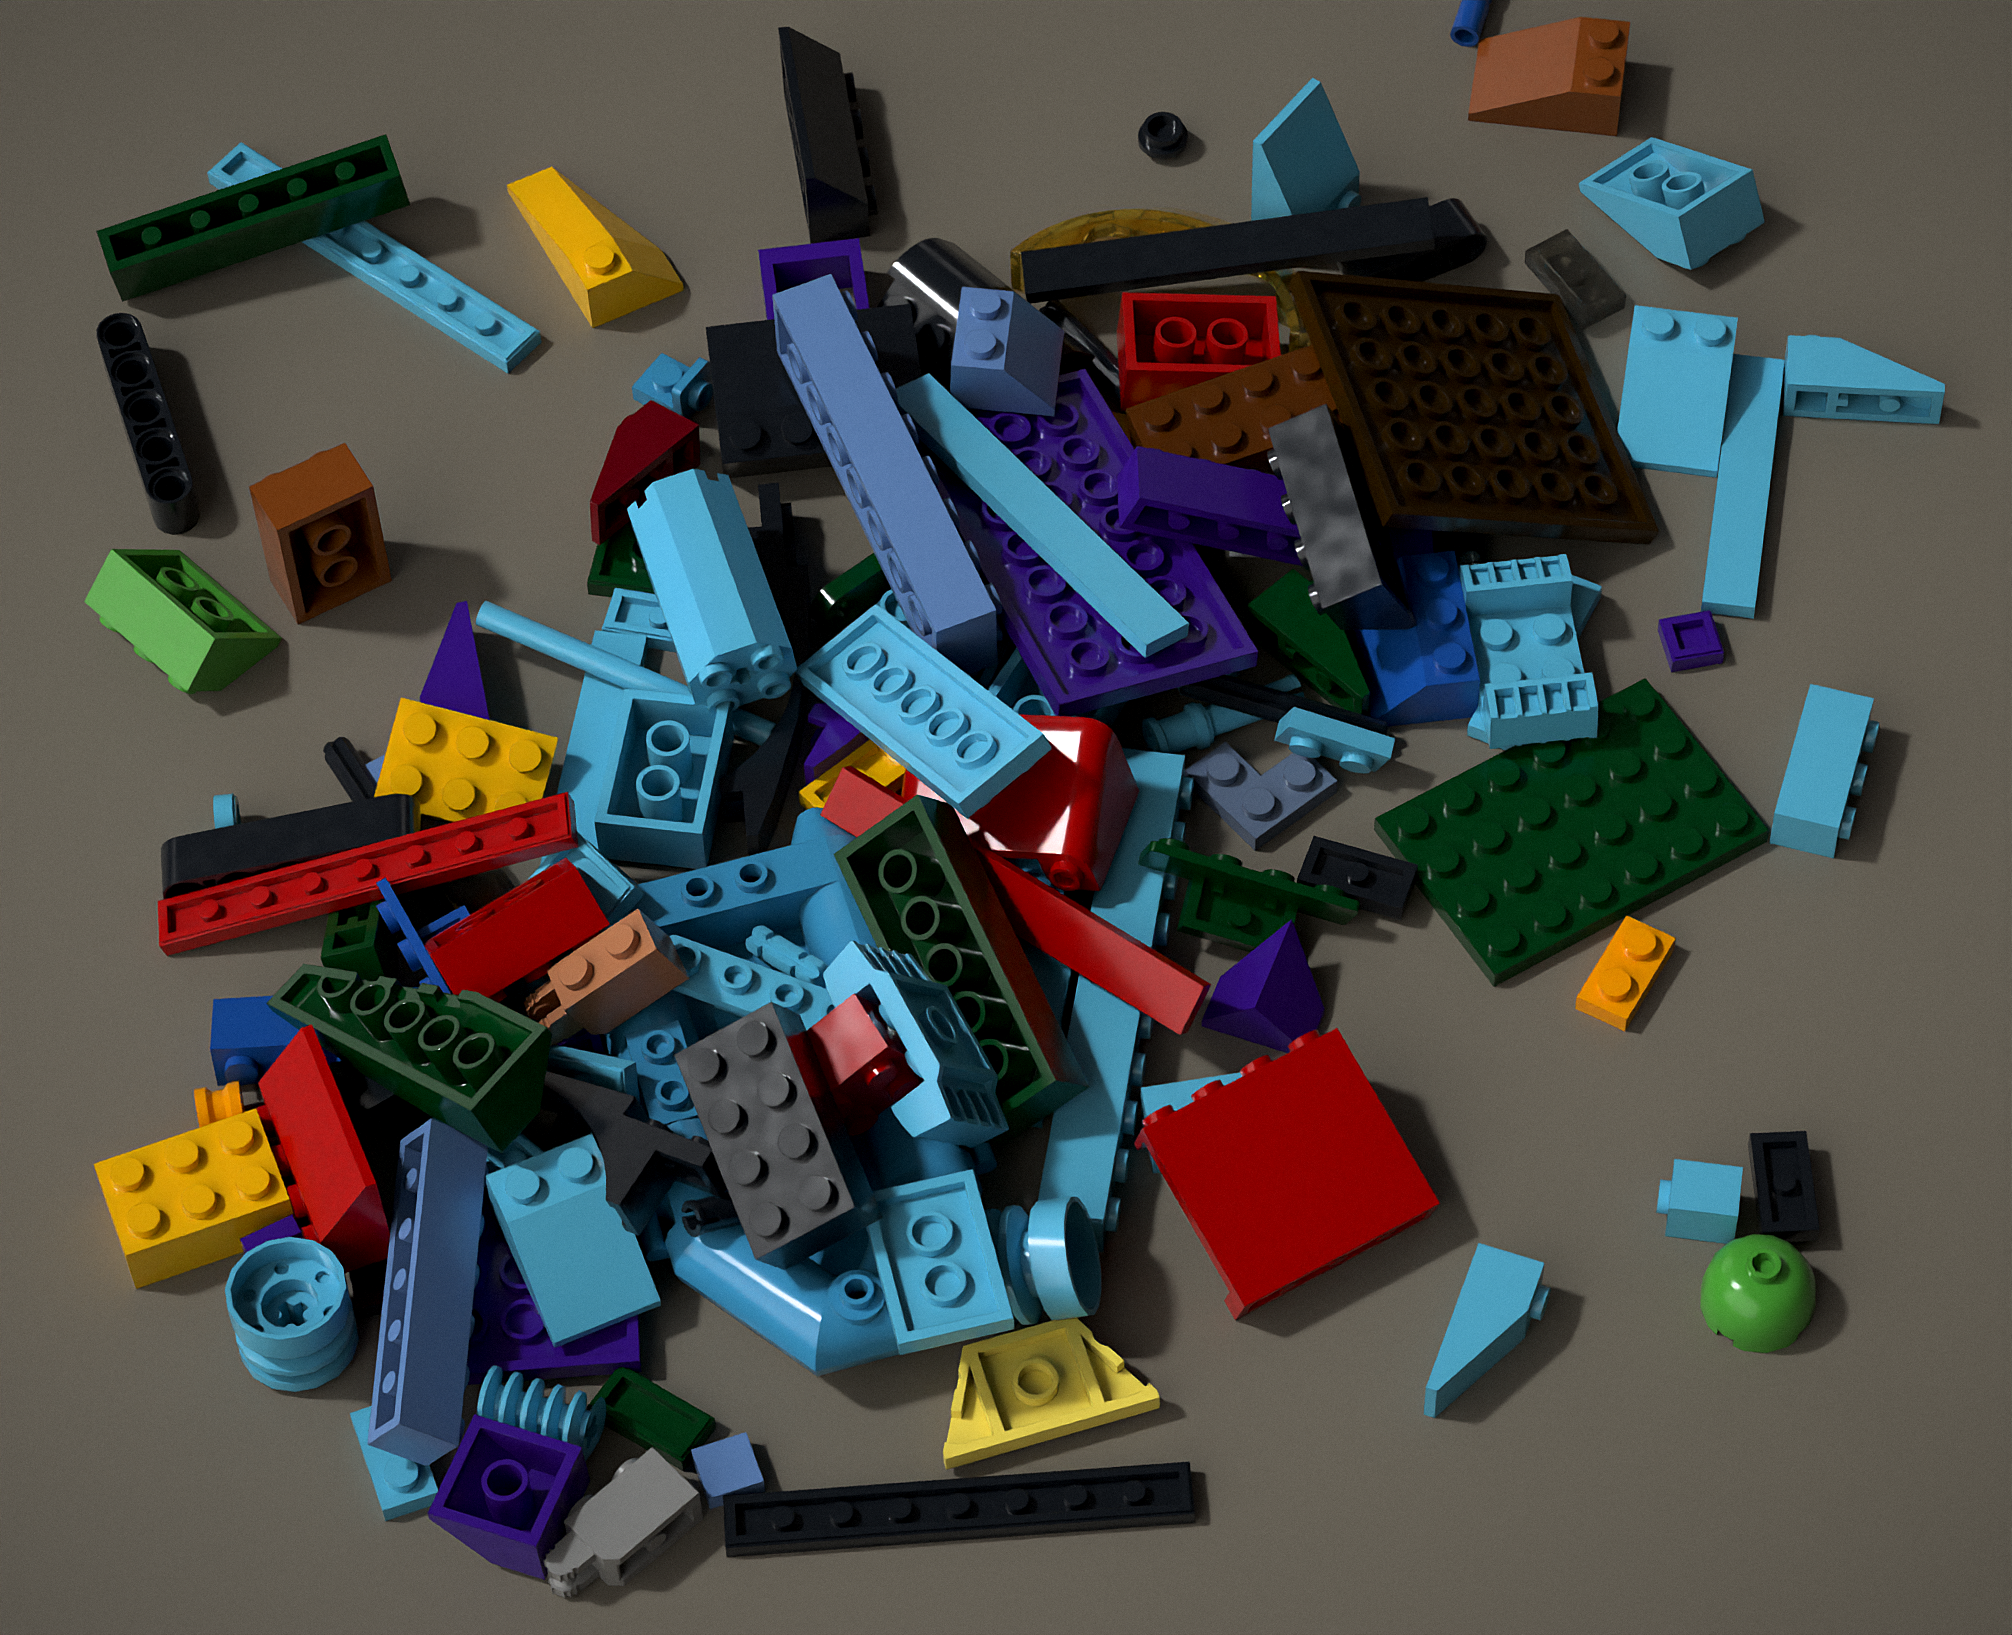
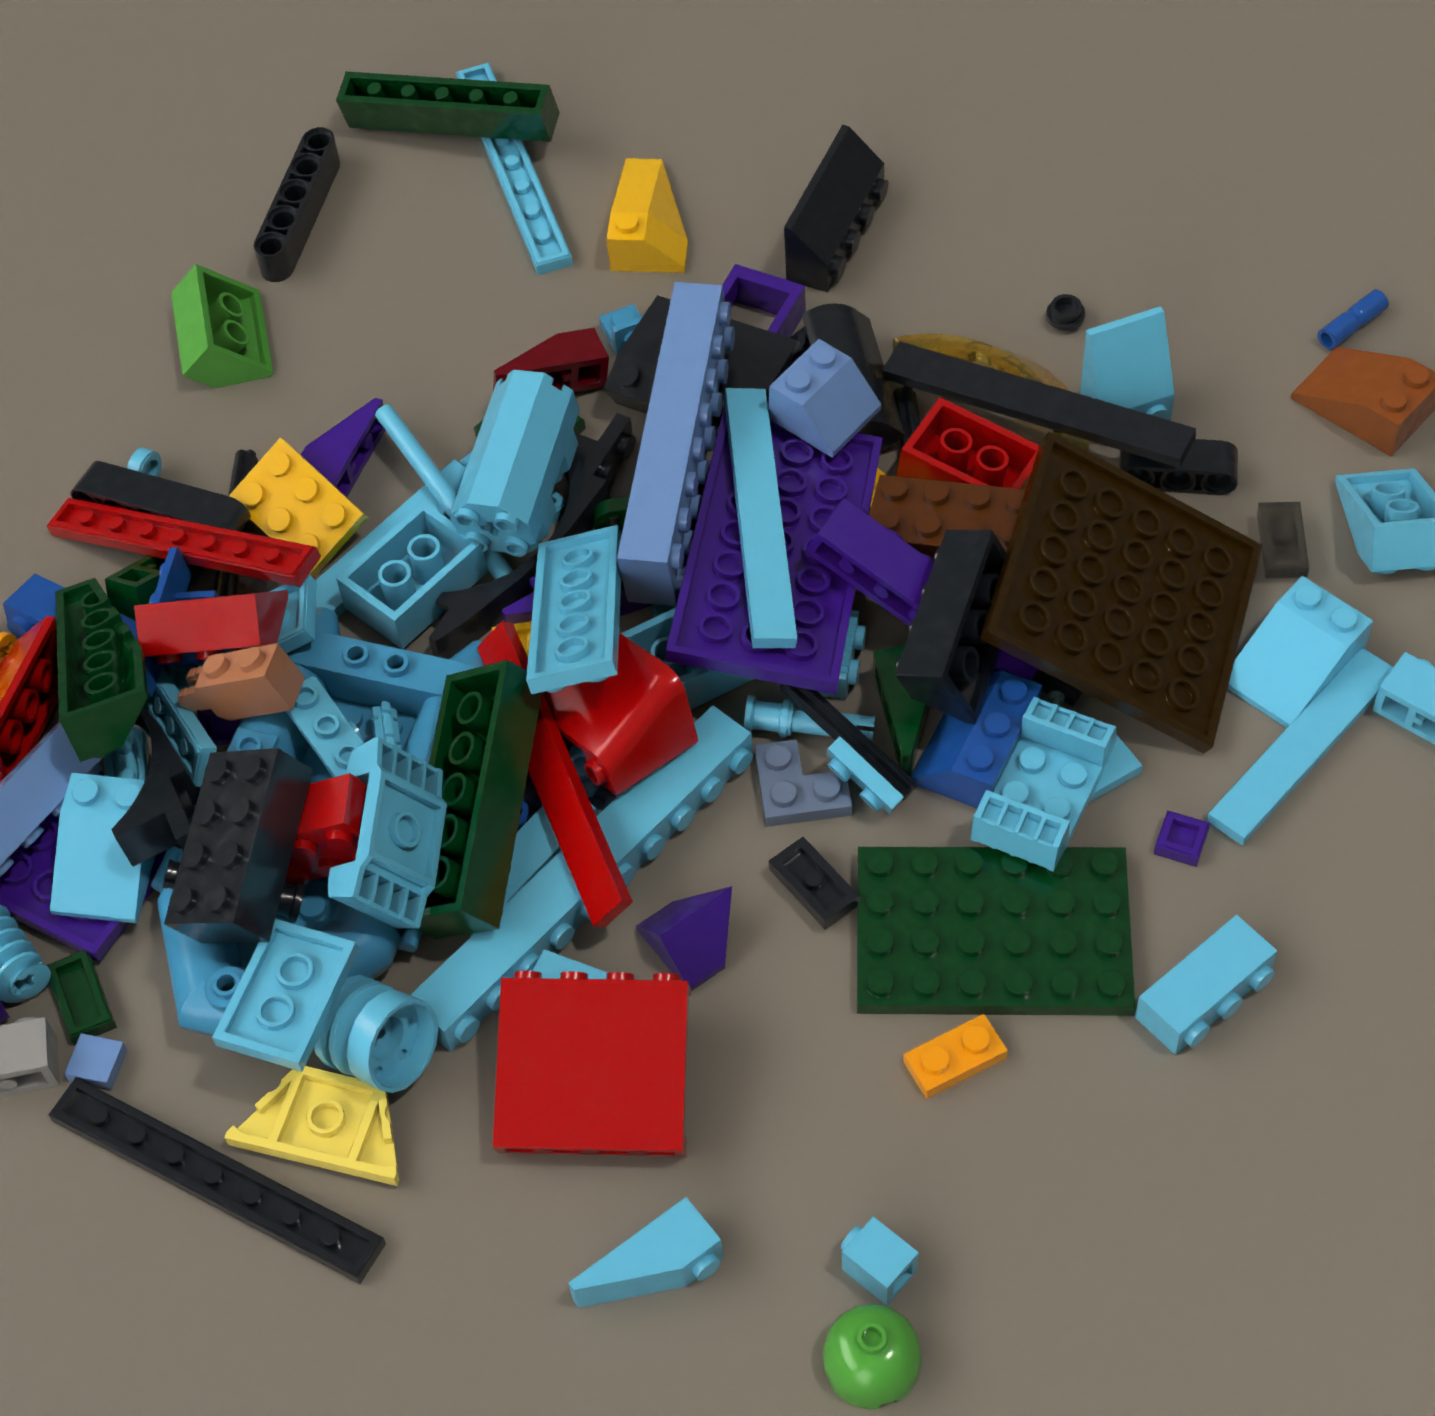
camera: 35 degrees right, 0 degrees up
dark orange brick [249,443,392,625] -> none
dark green bracket [1138,838,1360,952] -> none
black plate [1748,1131,1820,1242] -> none

